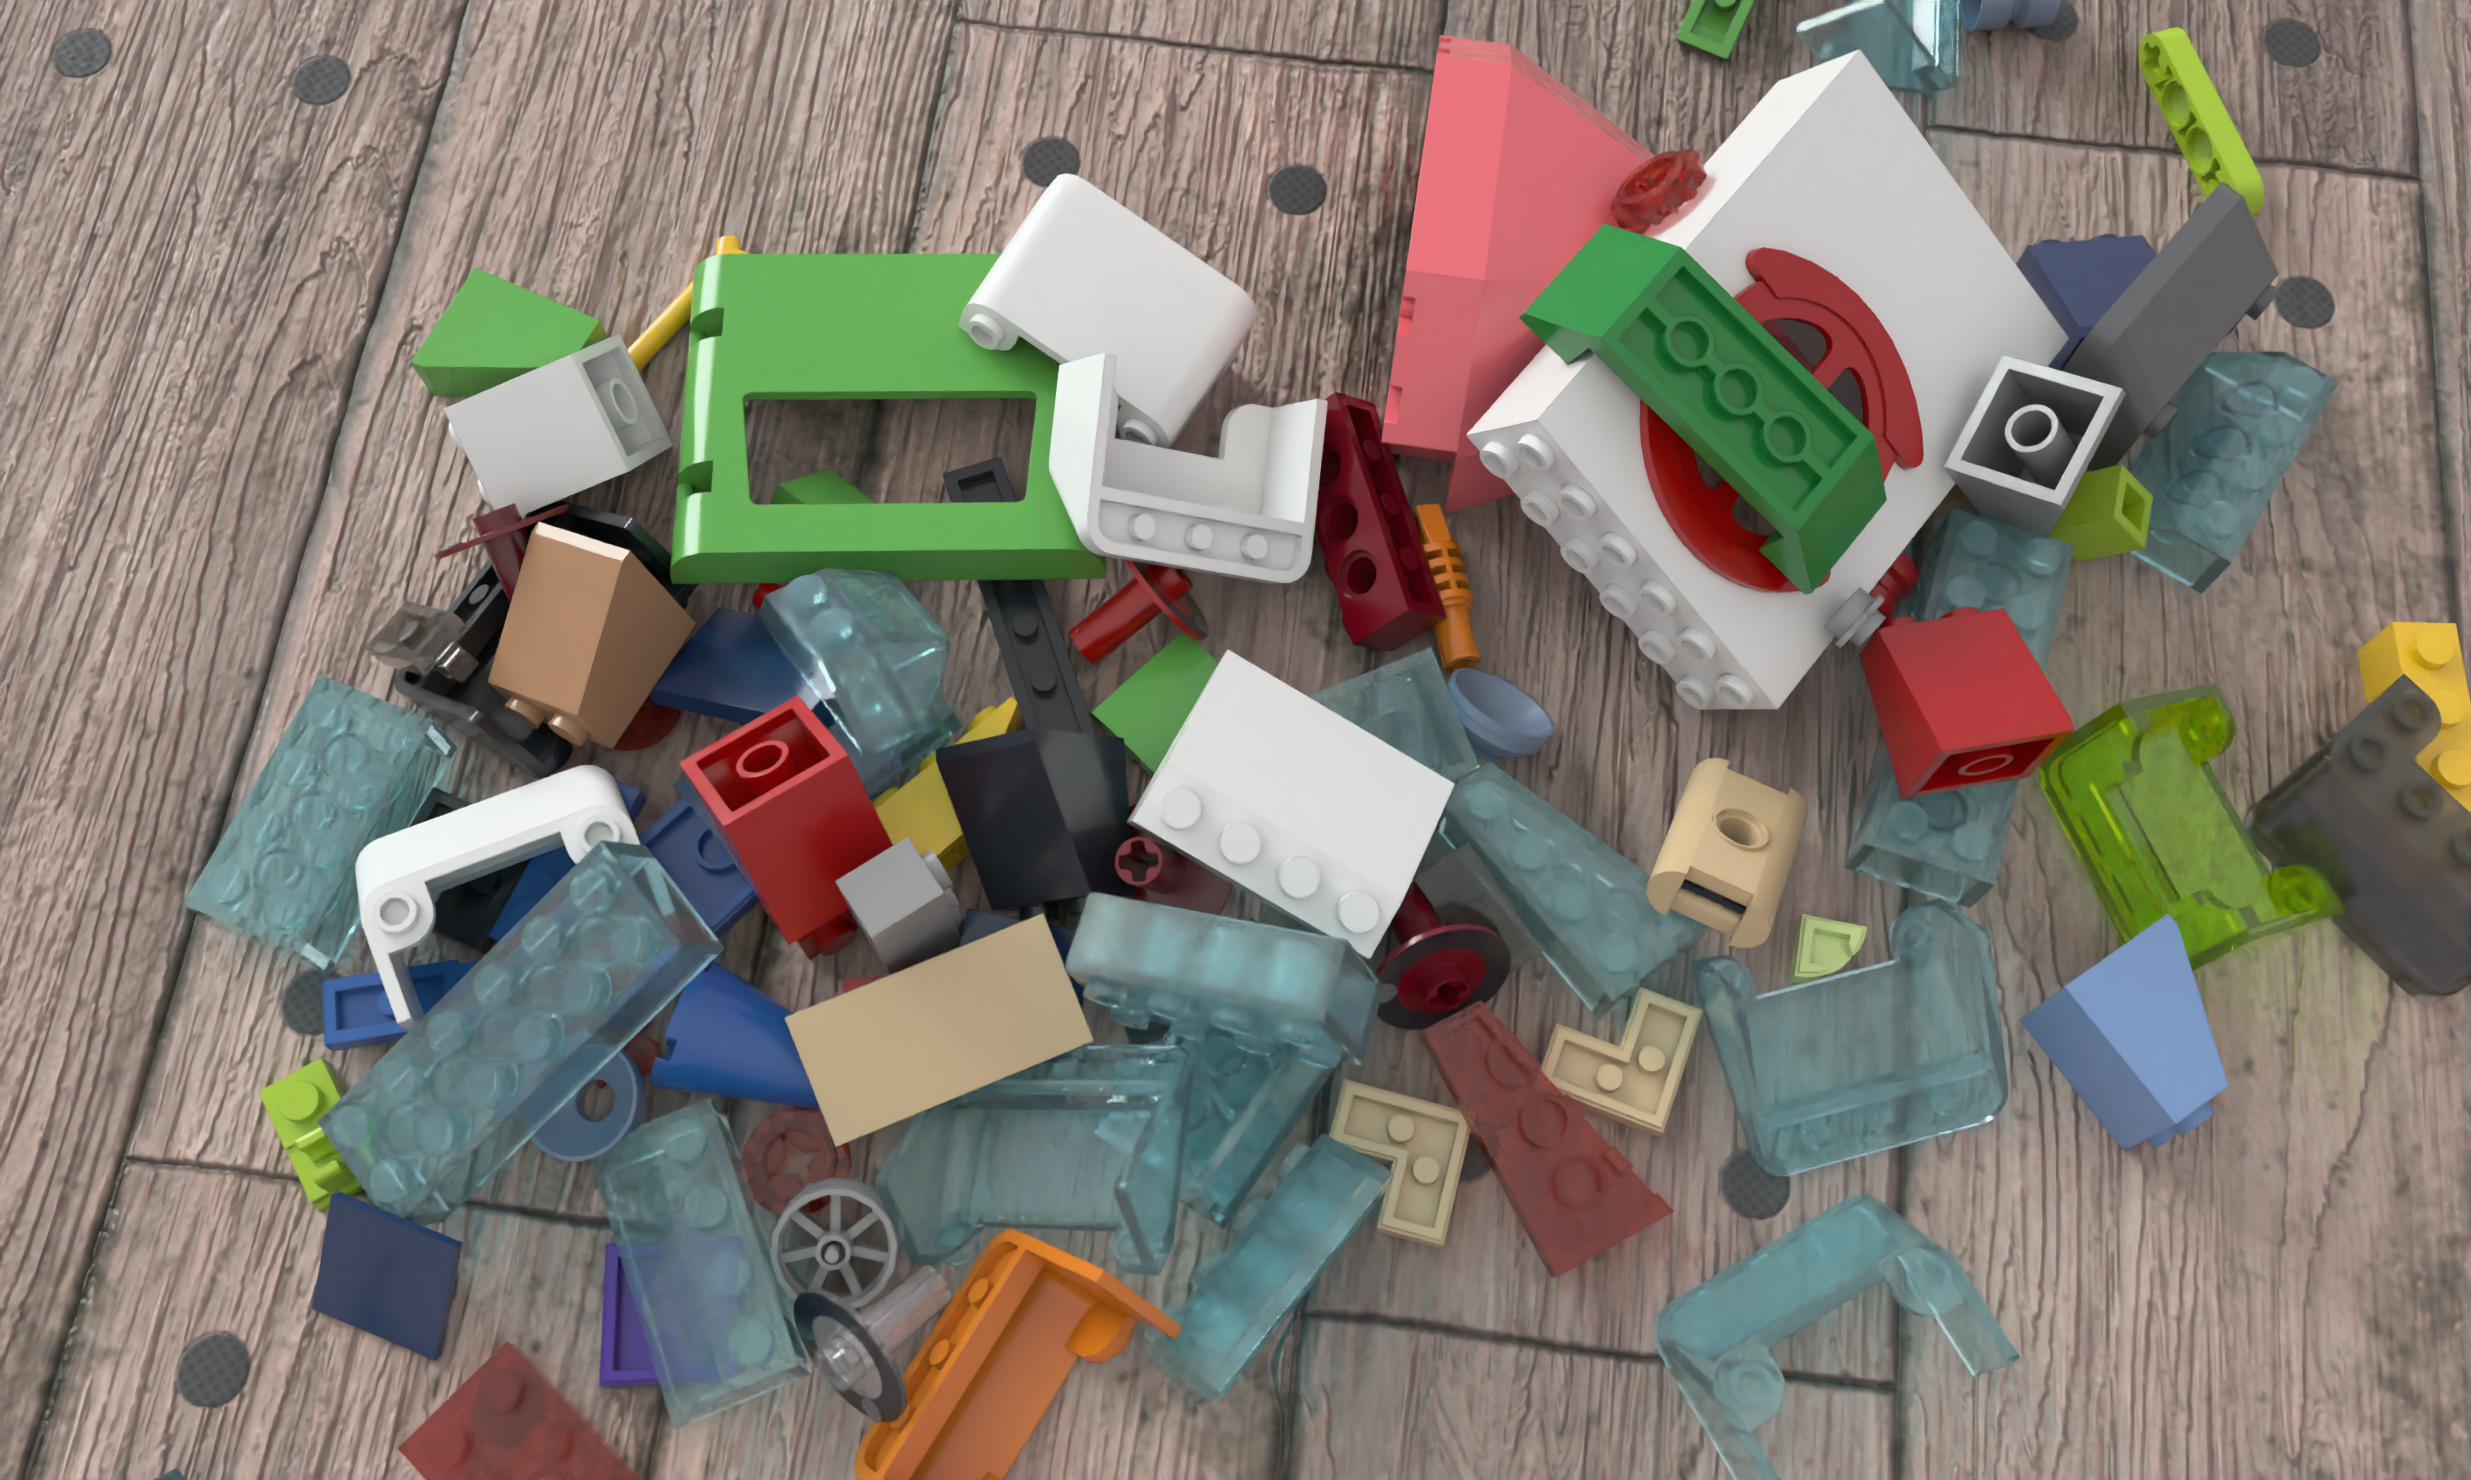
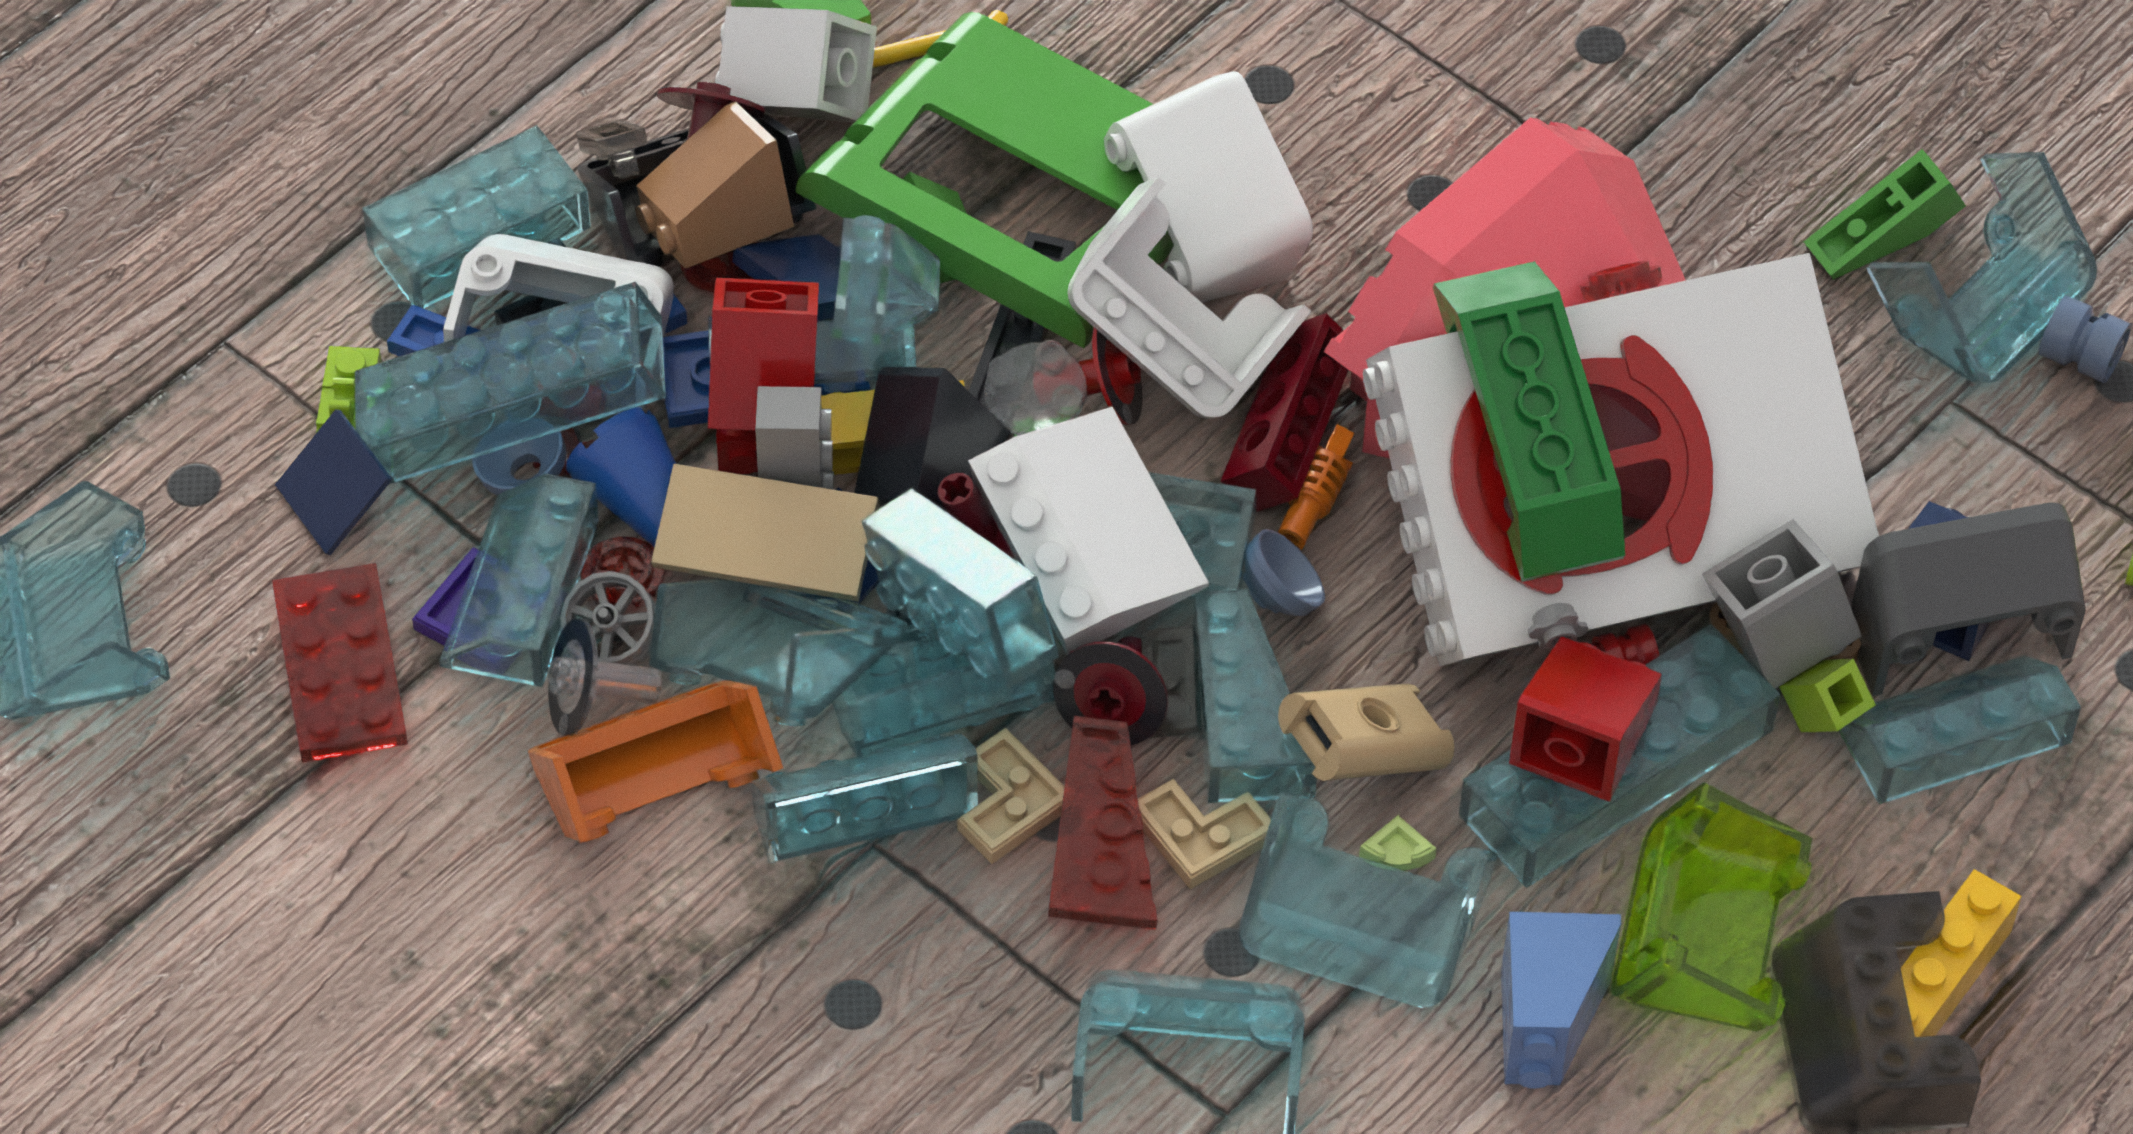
camera: 35 degrees right, 15 degrees down
none -> clear dish [984,340,1087,436]

